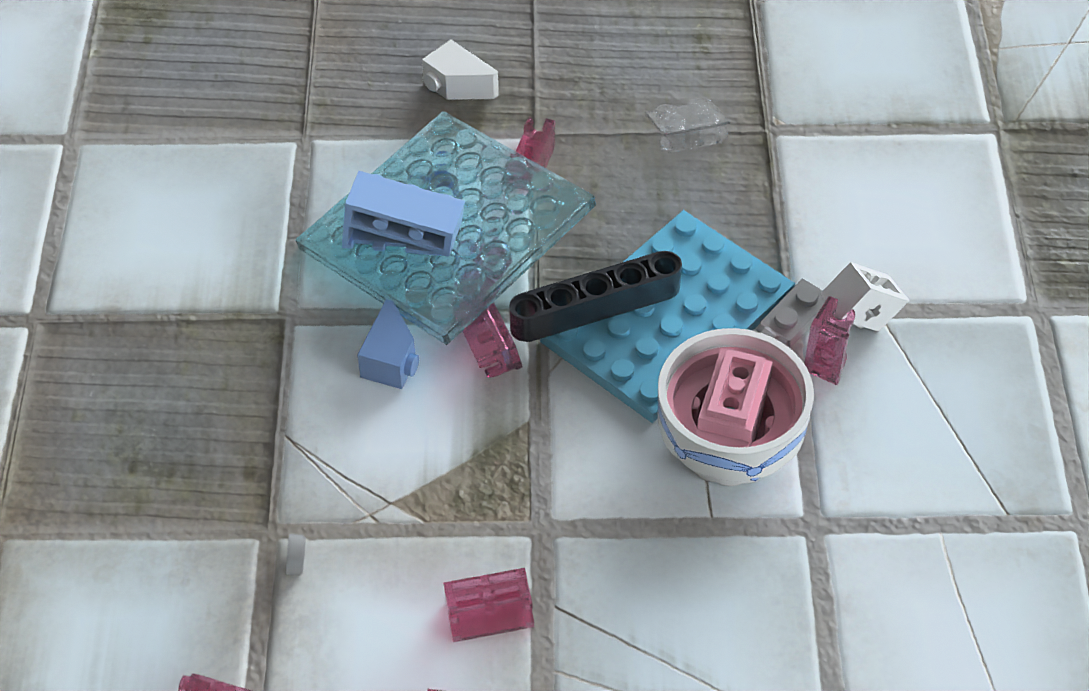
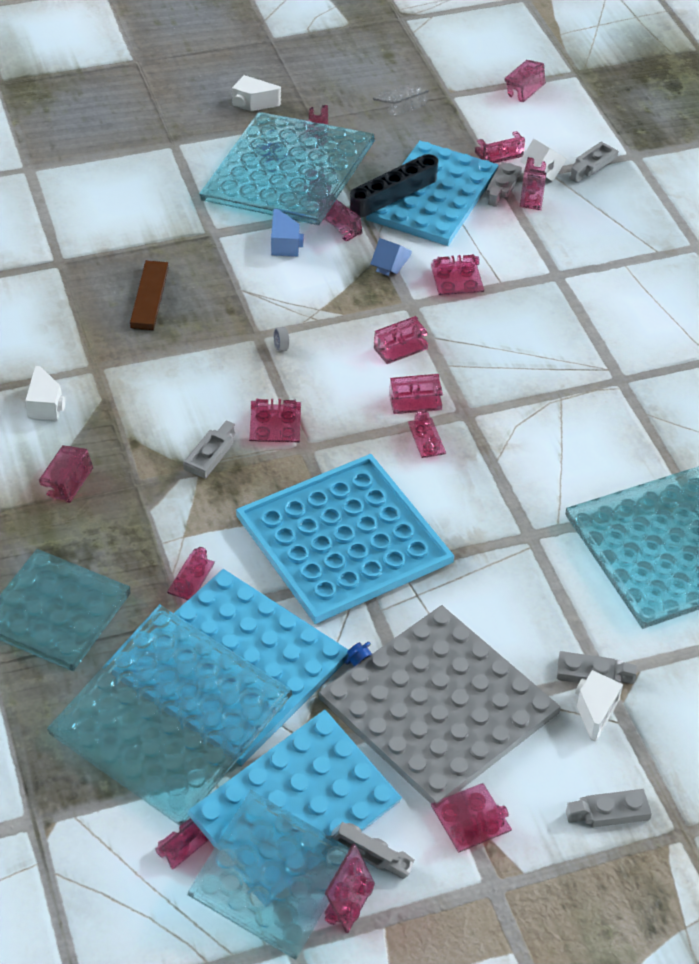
camera: 20 degrees left, 5 degrees down
light blue wedge [342,171,465,256] -> none
piece [658,328,814,486] -> none
none -> reddish brown tile [130,260,169,330]
none -> medium blue slope [370,238,412,276]
none -> clear pink hinge [431,254,484,295]
none -> clear pink hinge [475,131,525,163]
none -> clear pink hinge [504,60,546,102]
none -> light grey hinge [570,141,619,182]

